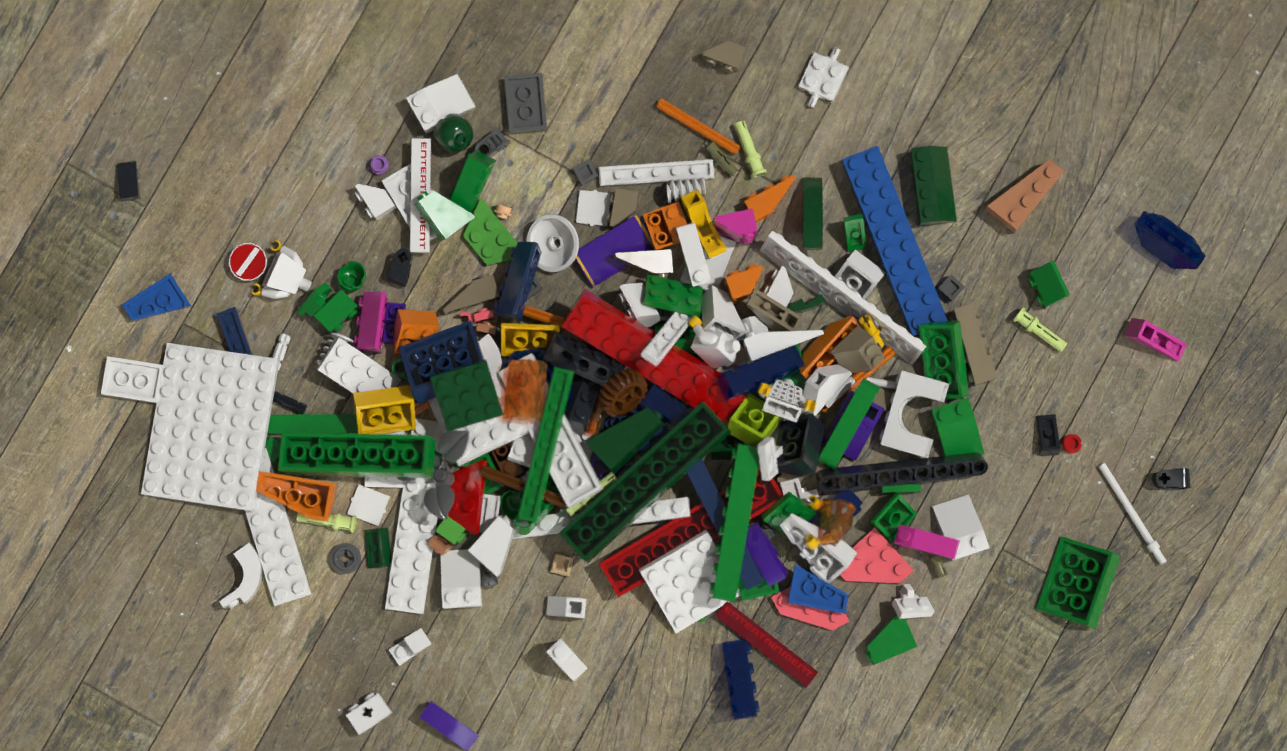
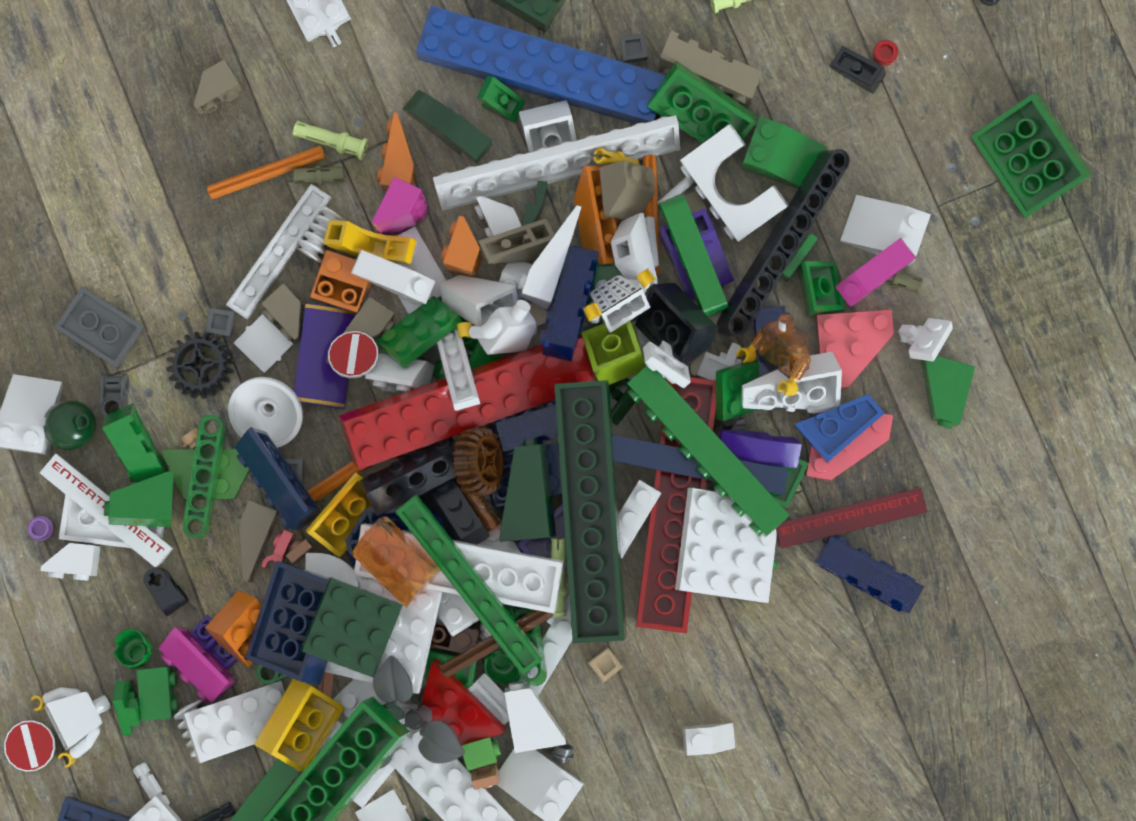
camera: 45 degrees left, 0 degrees up
white slope [546,596,587,619] -> none
white bar [1099,463,1167,565] -> none
none -> black gear [166,332,235,399]
none -> green beam [183,415,226,539]
none -> red piece [328,331,379,379]

